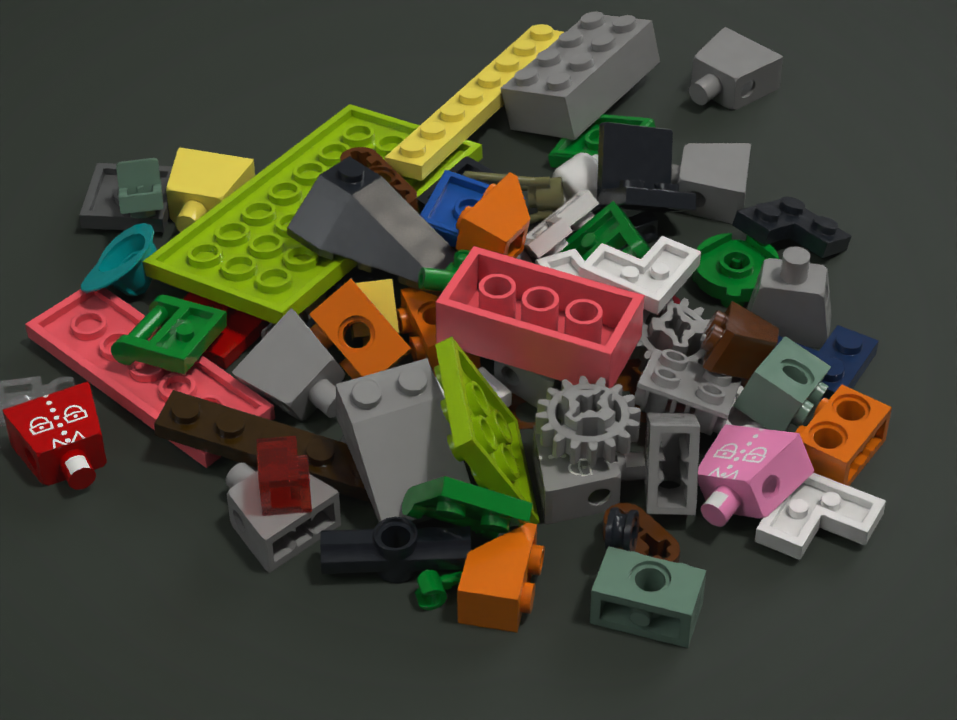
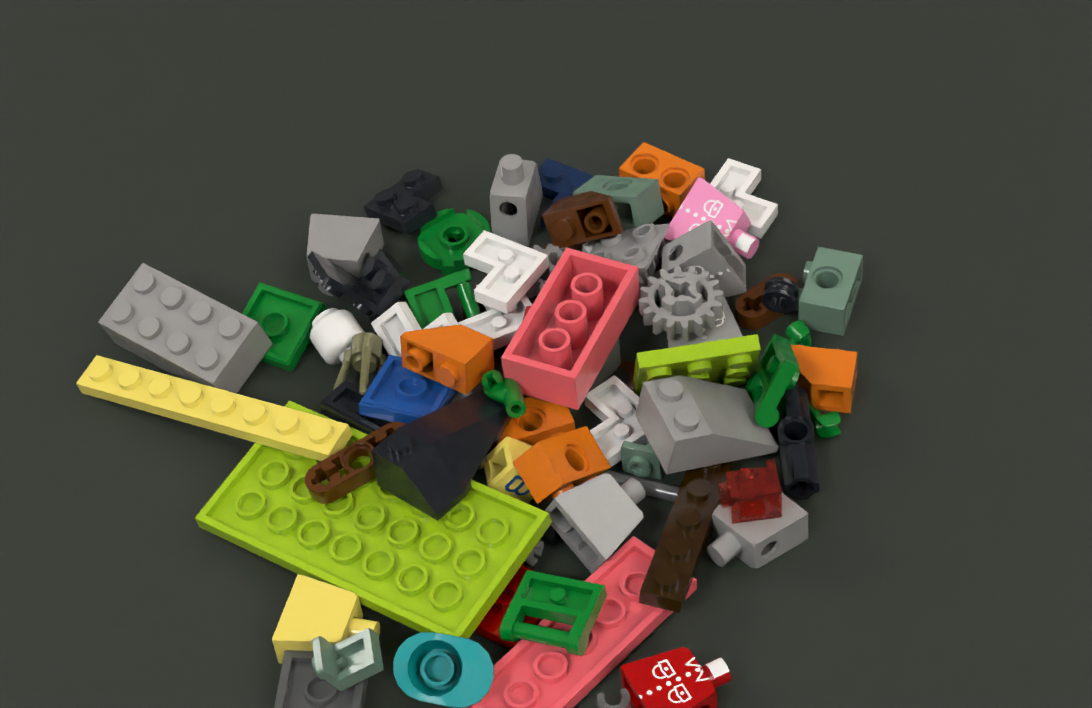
camera: 85 degrees left, 5 degrees up
light grey torso [689,27,783,110] -> none
none -> green hand [786,320,812,347]

